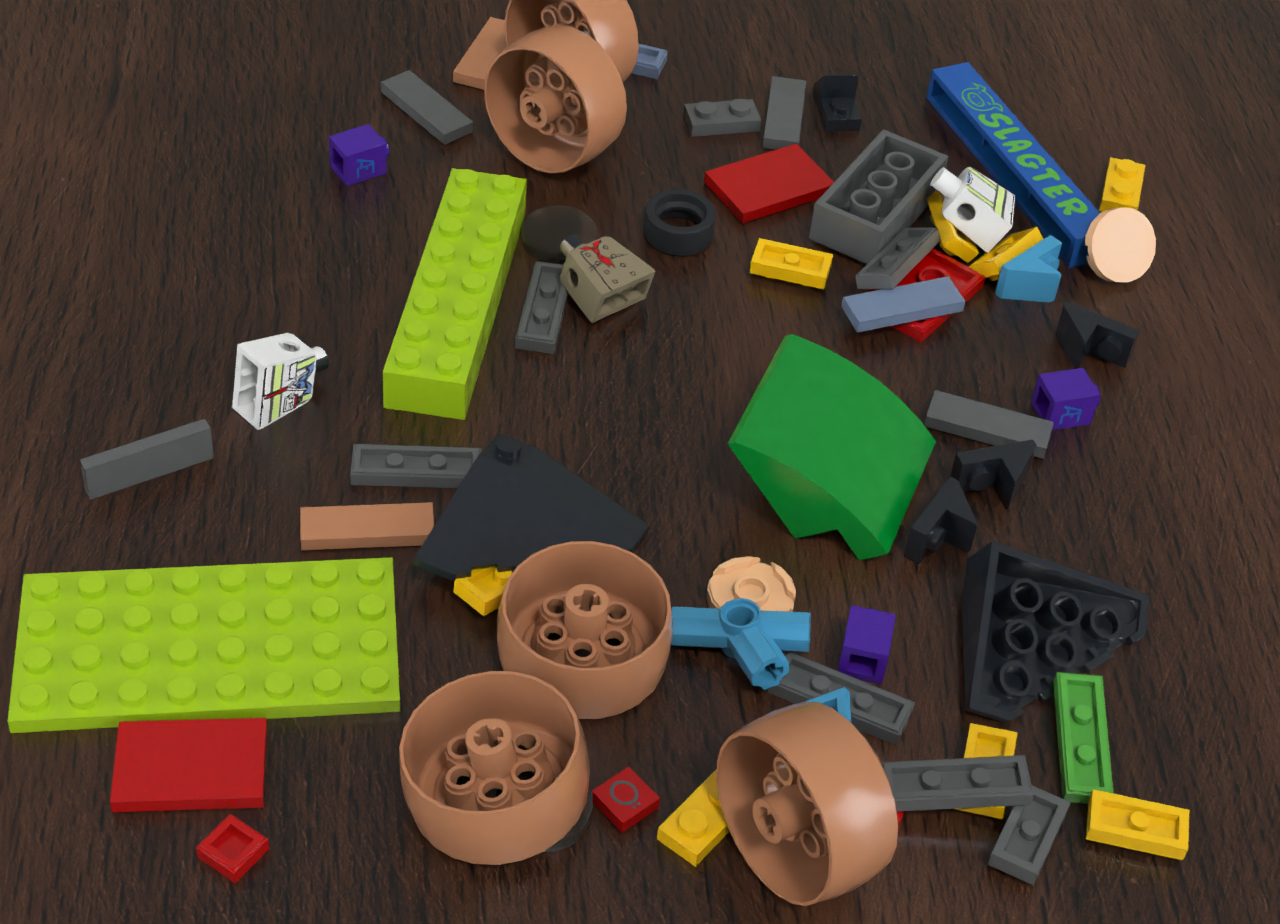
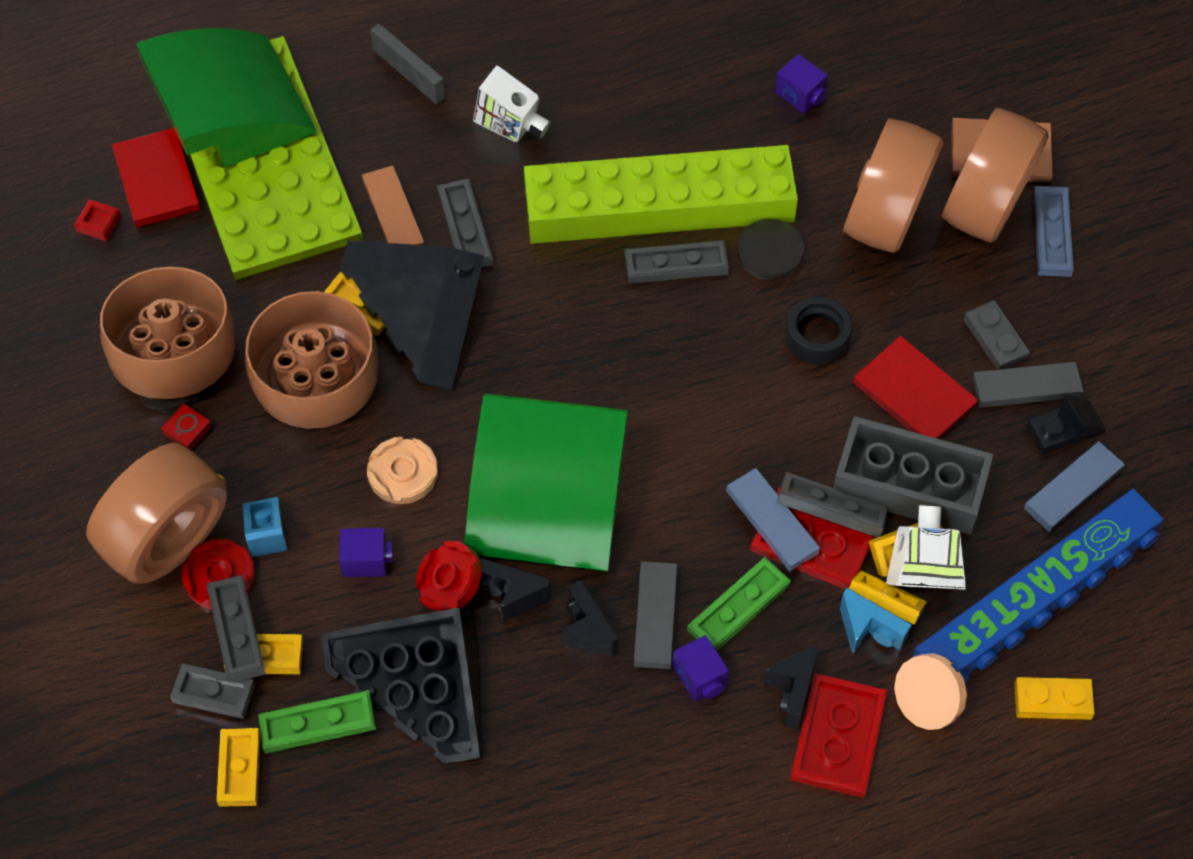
camera: 80 degrees right, 15 degrees up
dark grey tile [381,70,473,145] -> none
dark tan torso [560,234,656,323] -> none
dark azure piece [671,598,811,690] -> none
yellow plate [749,238,833,289] -> none
dark grey tile [768,651,916,746] -> none
none -> green slope [136,28,316,168]
none -> red tile [416,541,482,612]
none -> bright green tile [687,557,791,651]
none -> red tile [790,673,887,798]
none -> sand blue tile [1024,441,1125,533]

